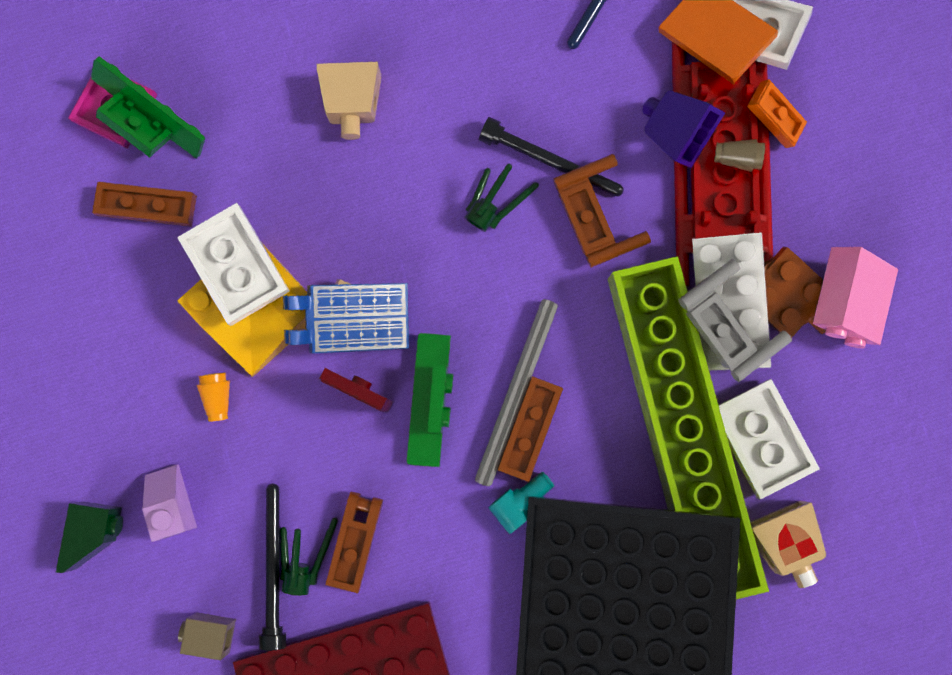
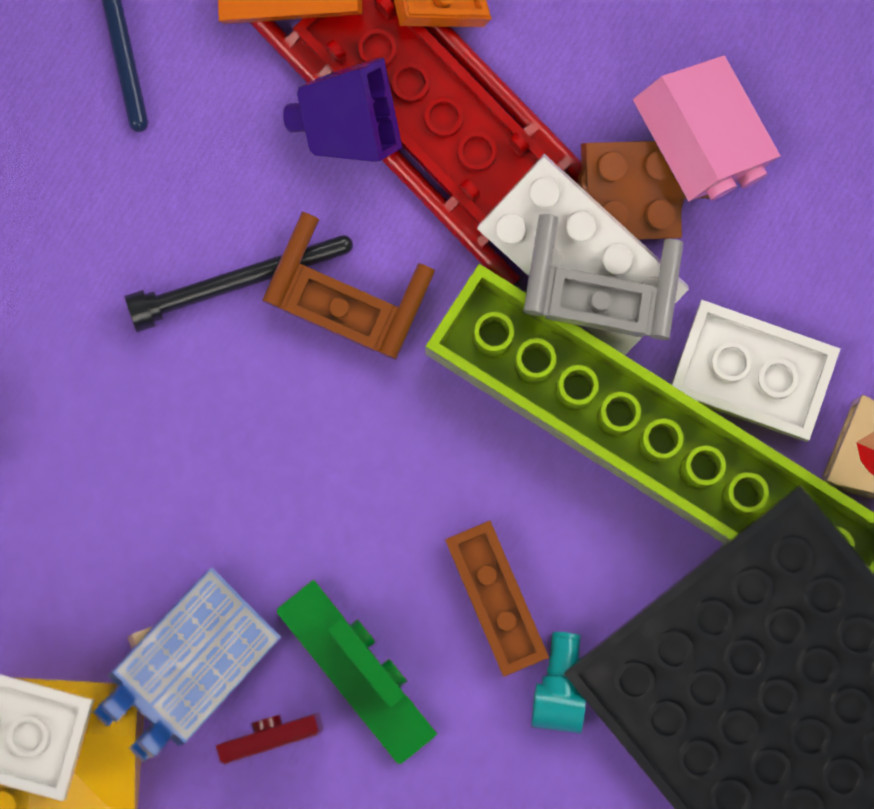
camera: 50 degrees left, 0 degrees up
dark green plant [464,163,539,232] -> none
light grey axle [475,299,558,486] -> none
dark tan cone [714,139,765,172] -> none

